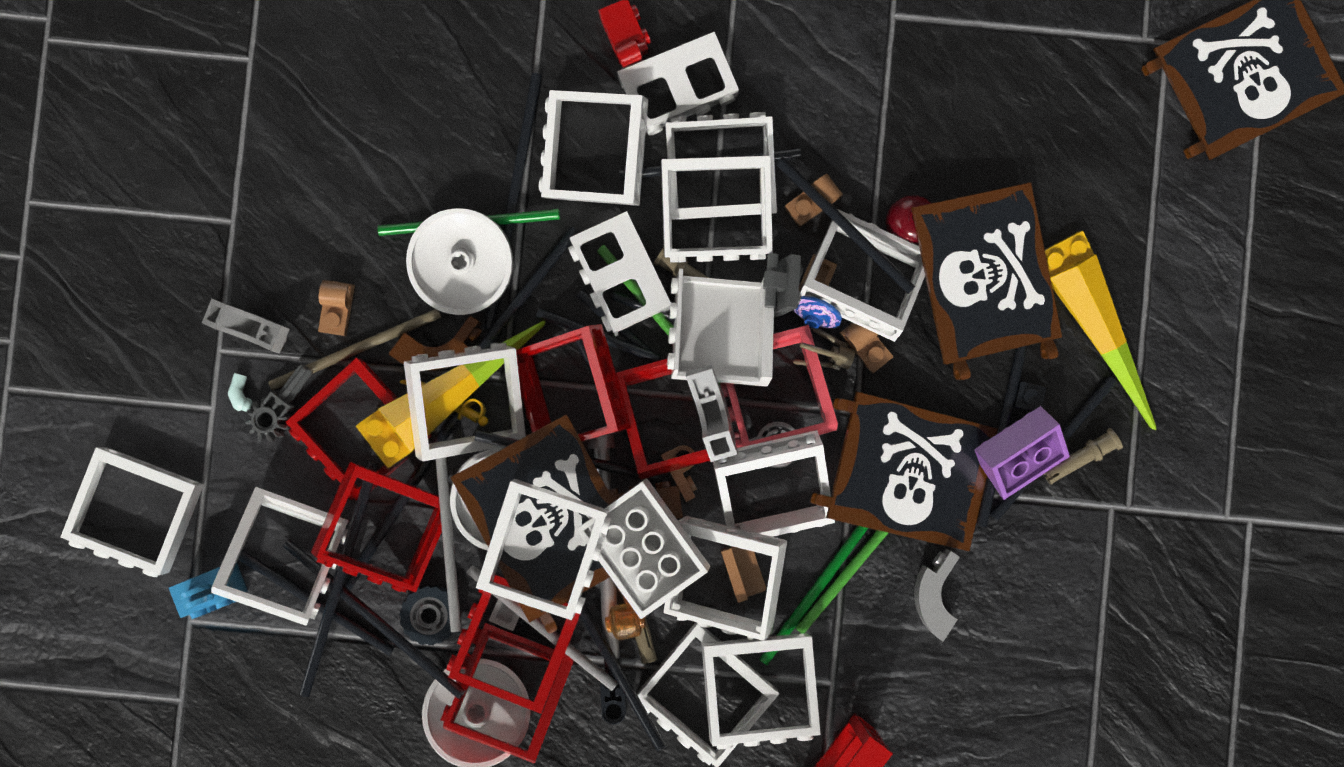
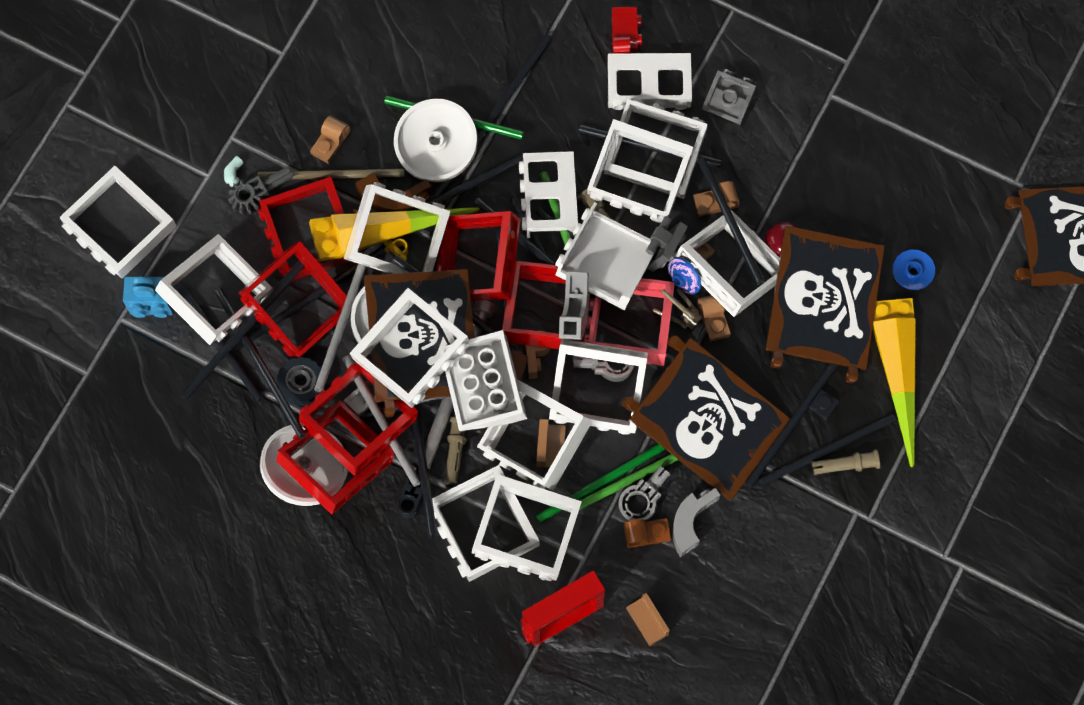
camera: 25 degrees right, 15 degrees down
light grey arch [202,298,289,354] -> none
white window [539,90,648,206] -> none
clear orange head [605,602,646,640] -> none
medium lavender slope [974,406,1070,500] -> none
none -> light grey pin [619,466,671,522]
none -> dark orange plate [624,518,671,548]
none -> medium nougat panel [626,593,670,646]
none -> flat silver plate [702,69,757,125]
none -> blue dish [893,249,935,290]

